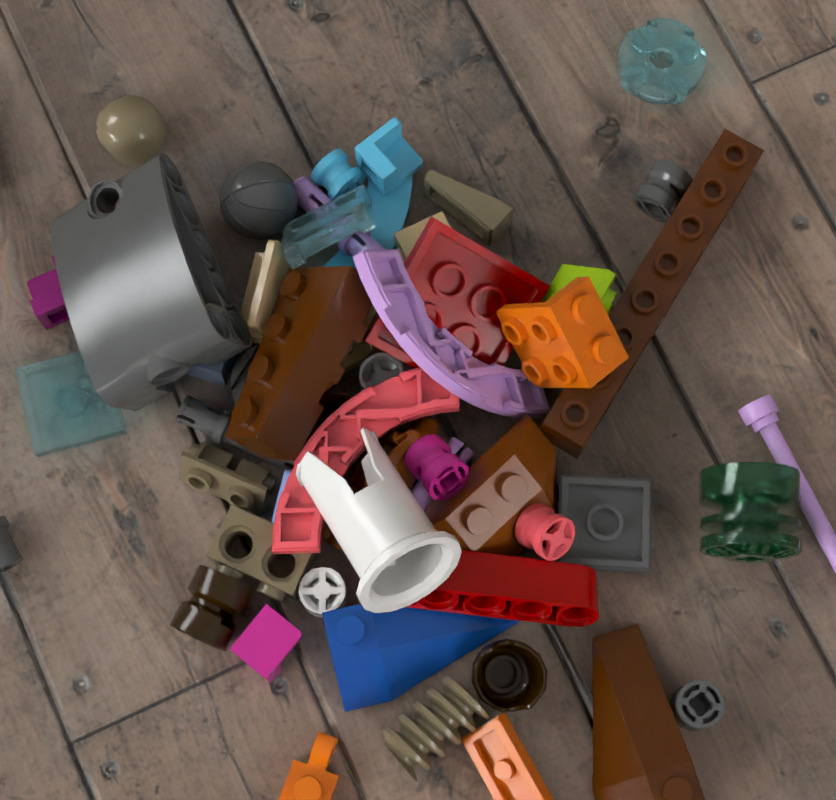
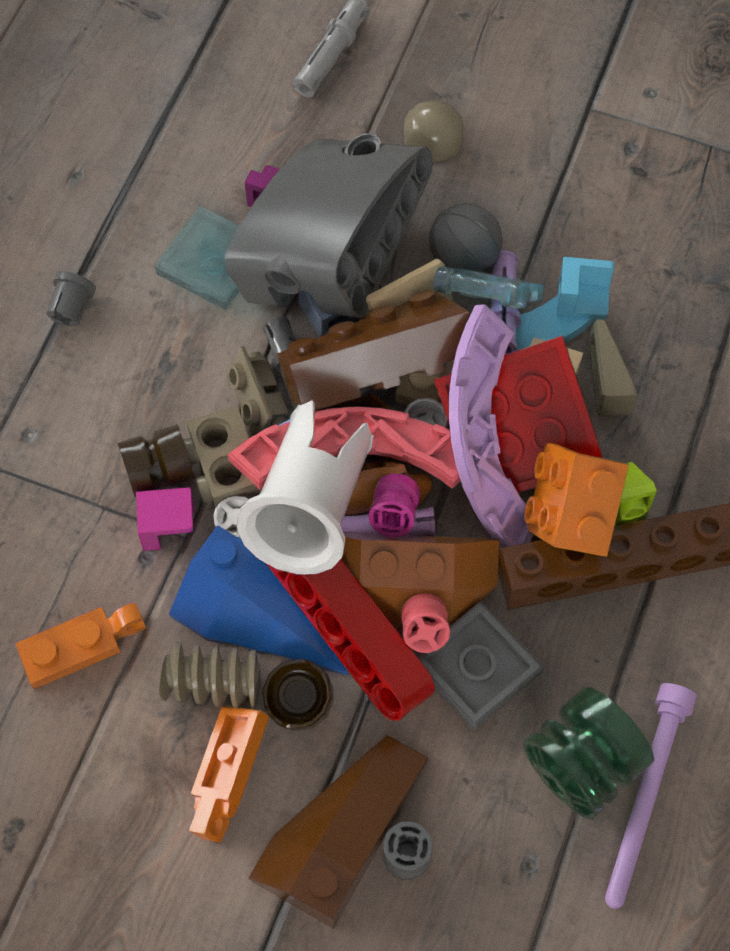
camera: 45 degrees right, 10 degrees down
medium azure wheel [310,148,366,205] -> none

